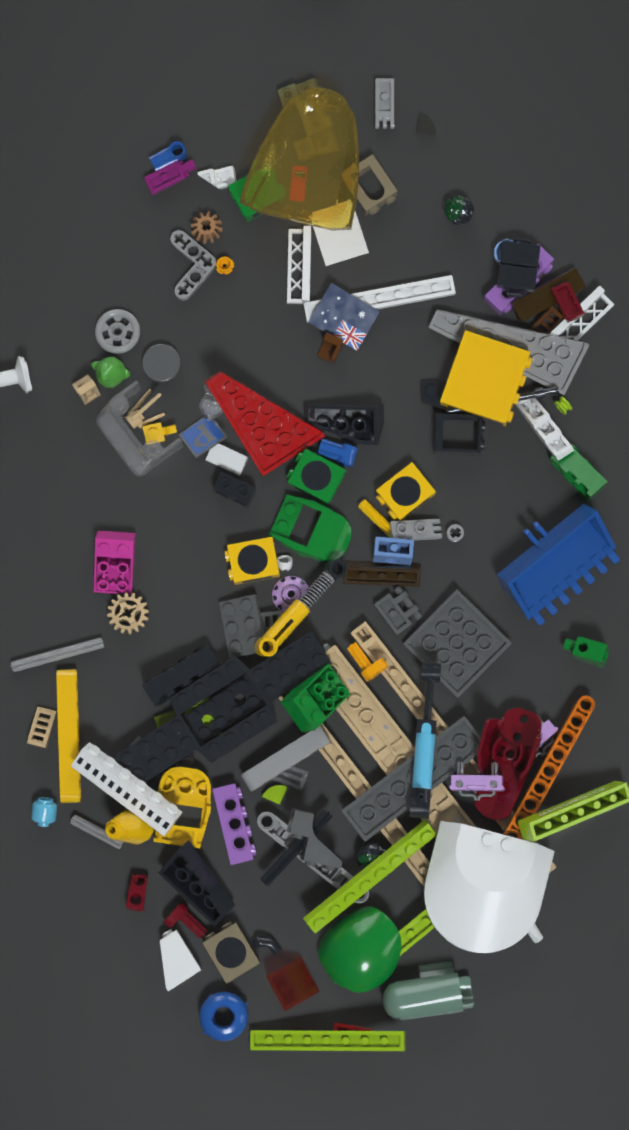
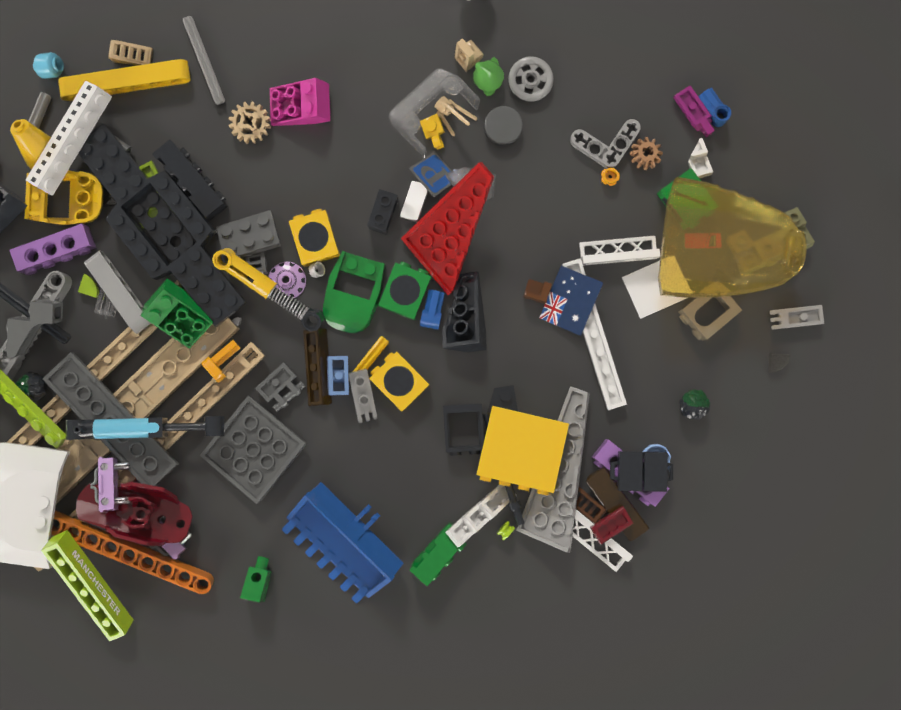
camera: 80 degrees right, 5 degrees up
light grey bush [446,524,464,542] -> none

